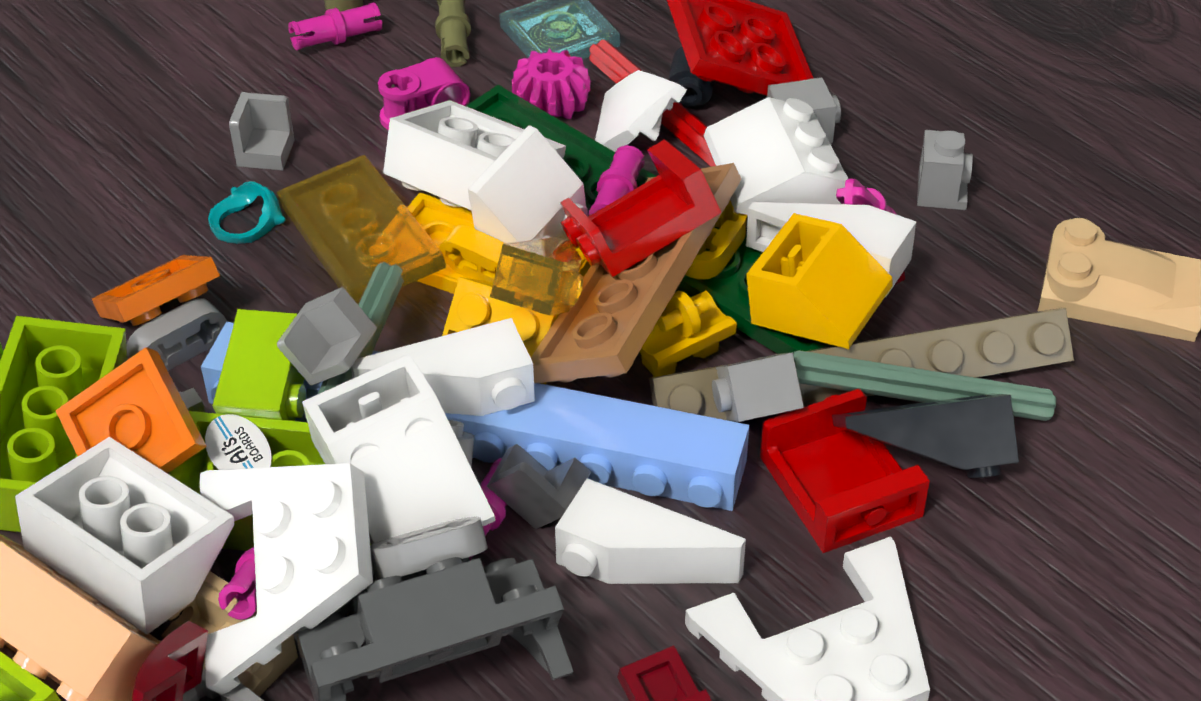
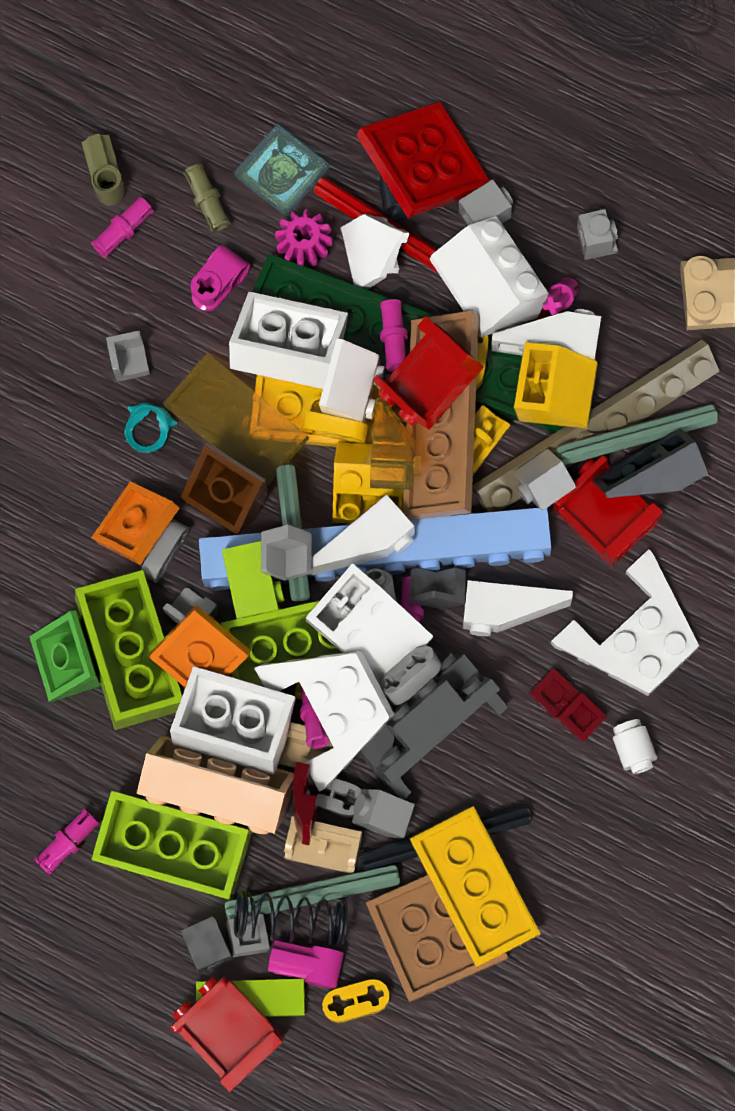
camera: 15 degrees left, 30 degrees up
white sticker [205,414,272,470] -> none
none -> reddish brown slope [180,442,268,535]

